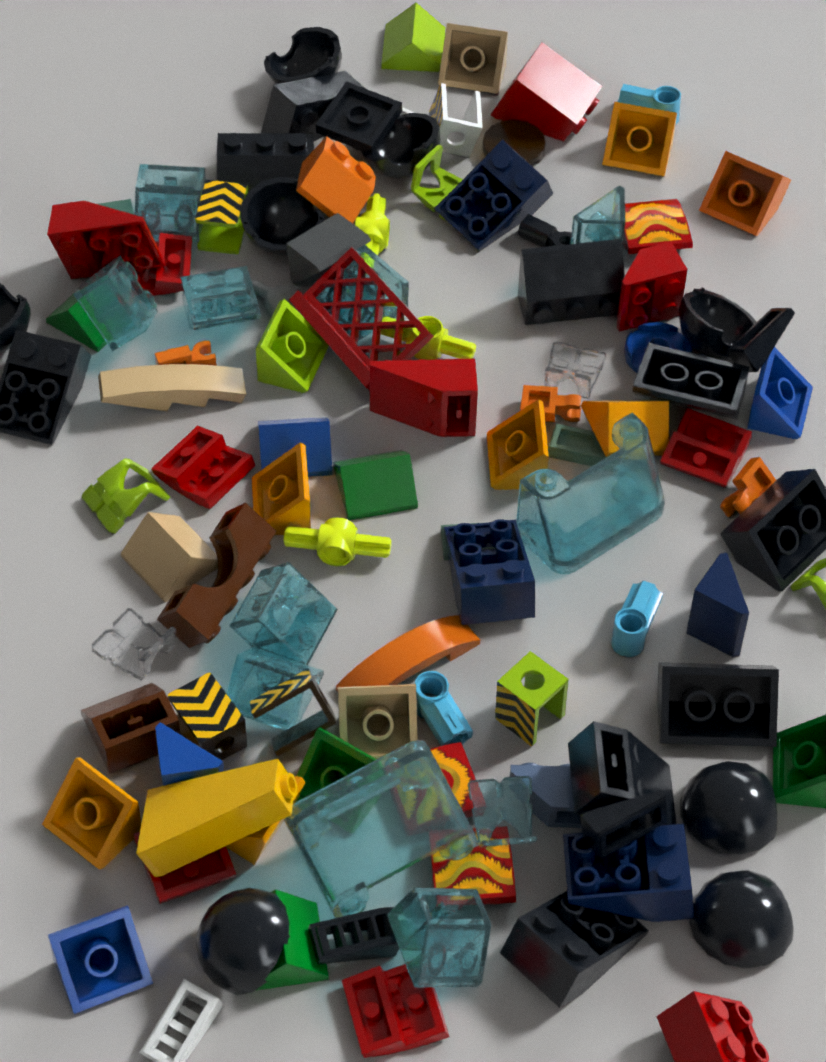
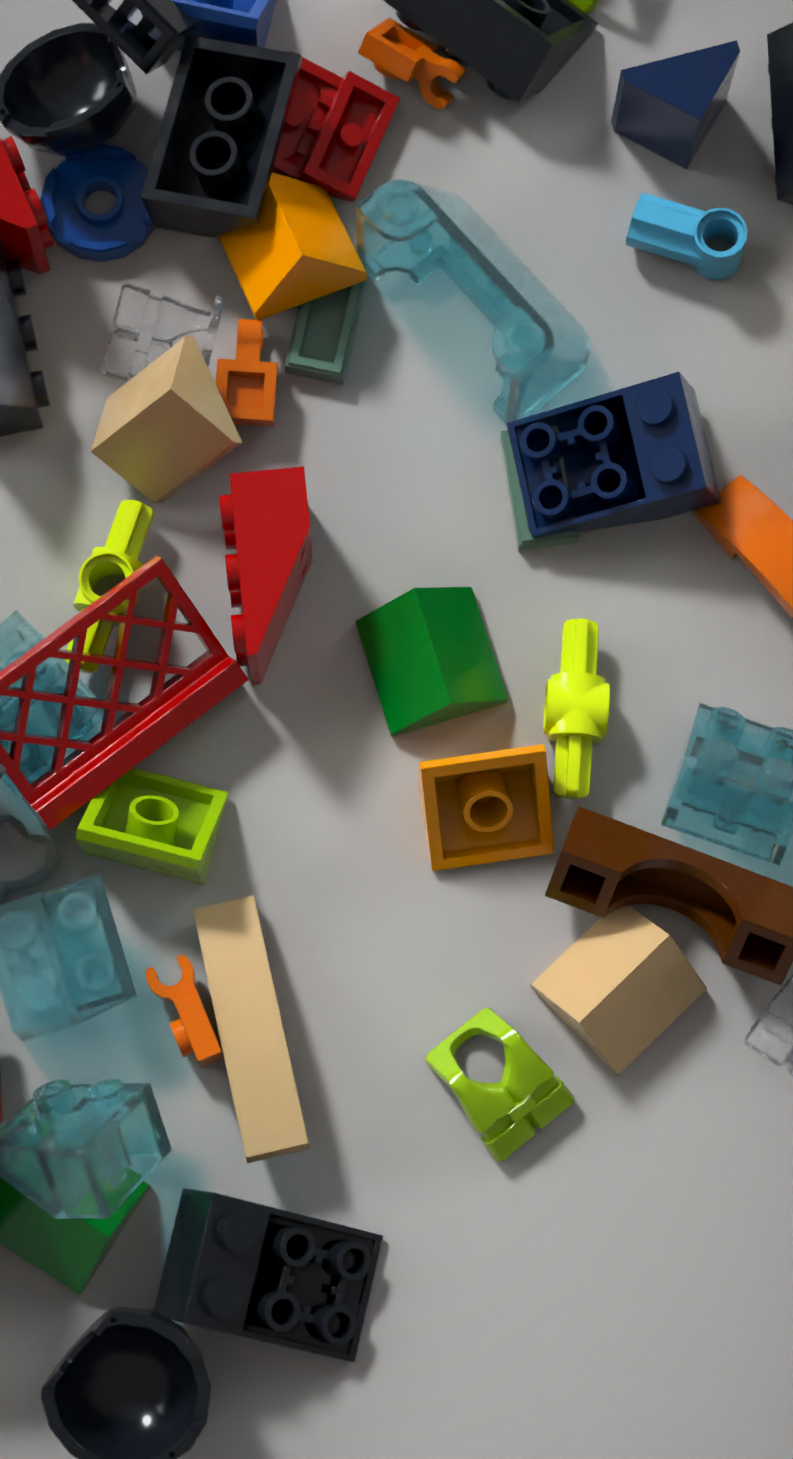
camera: 95 degrees left, 25 degrees up
red slope [151,425,256,509] -> none
blue slope [258,417,333,477] -> none
light orange slope [486,399,549,490] -> none
none -> tan slope [90,336,242,503]

